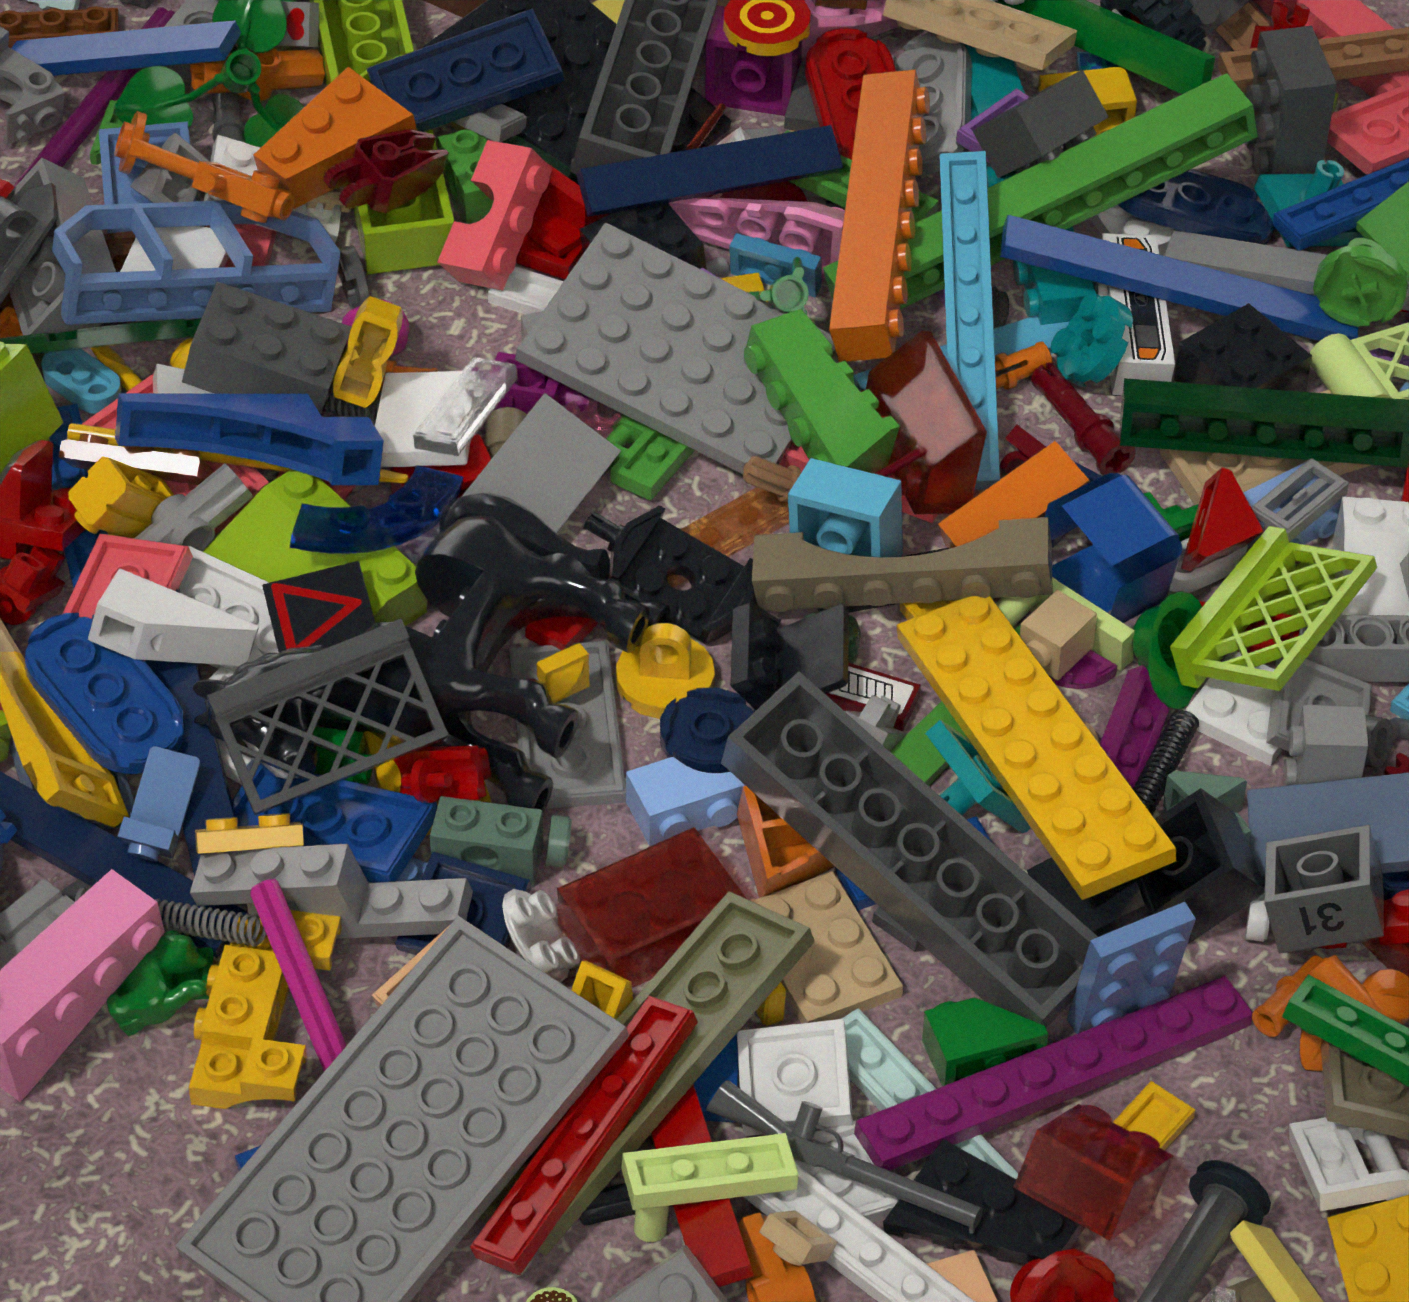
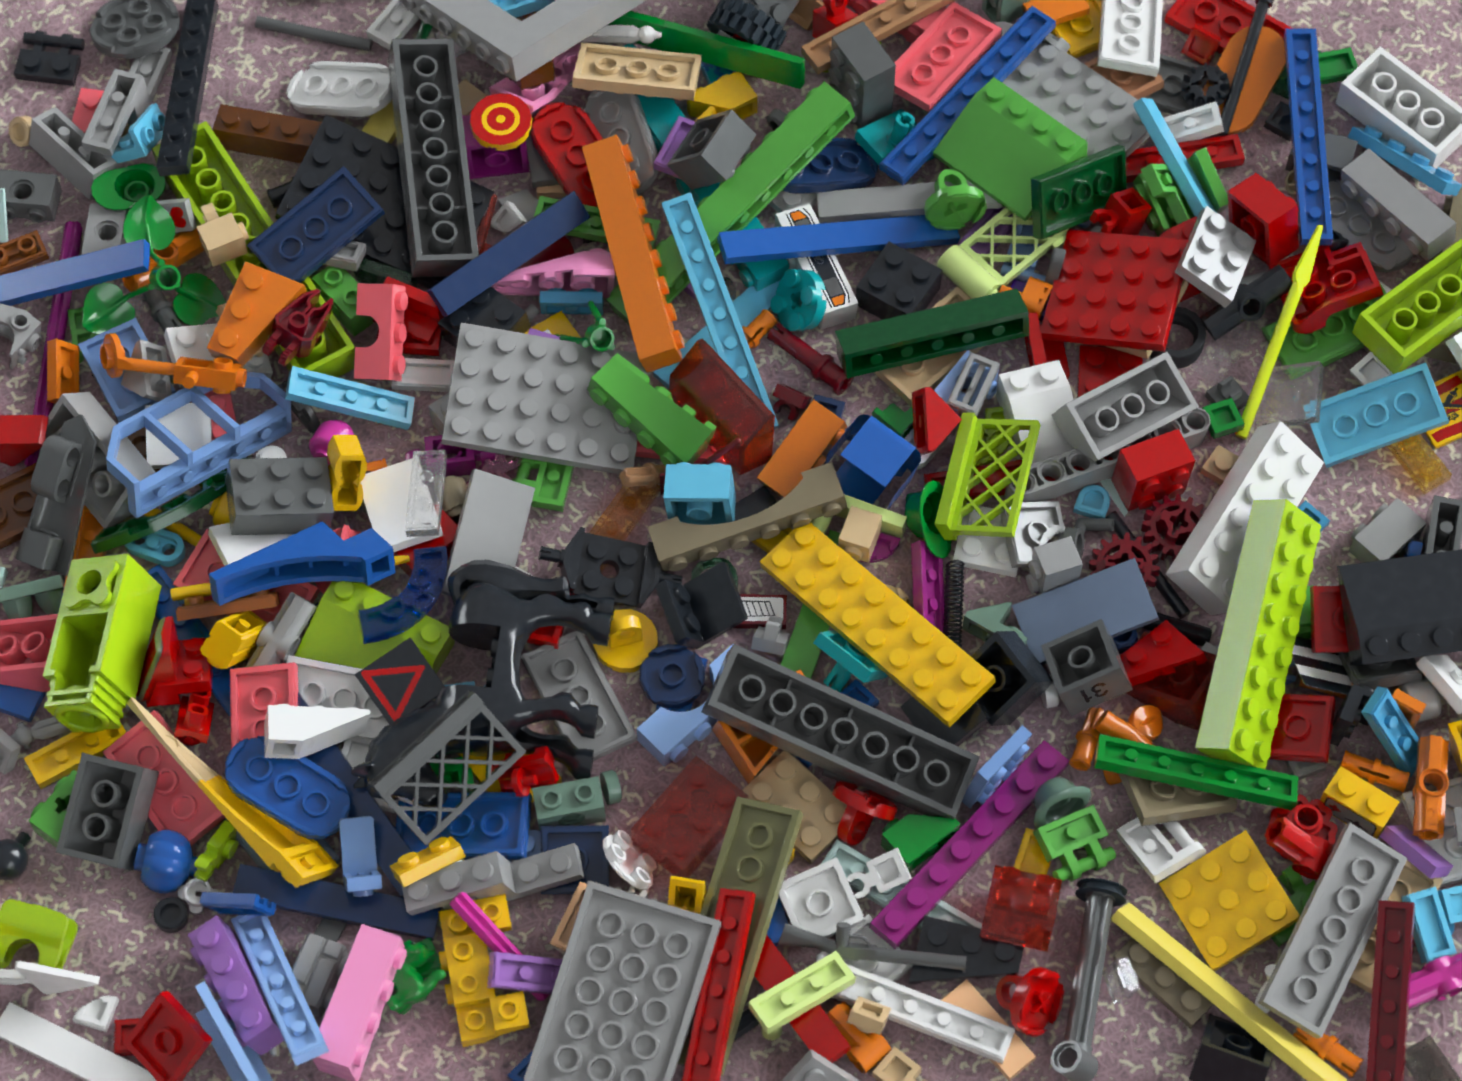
camera: 20 degrees left, 15 degrees up
light grey piece [75,886,266,947] -> none
yellow tile [536,643,590,703] -> none
none -> orange plate [47,338,79,404]
none -> tan brick [197,203,249,267]
none -> medium azure plate [285,366,415,430]
none -> medium lavender tile [487,952,563,995]
none -> red tile [832,781,898,846]
none -> white plate [847,848,912,898]
none -> bright green plate [1033,804,1116,883]
none -> sand green hat [1034,777,1092,829]

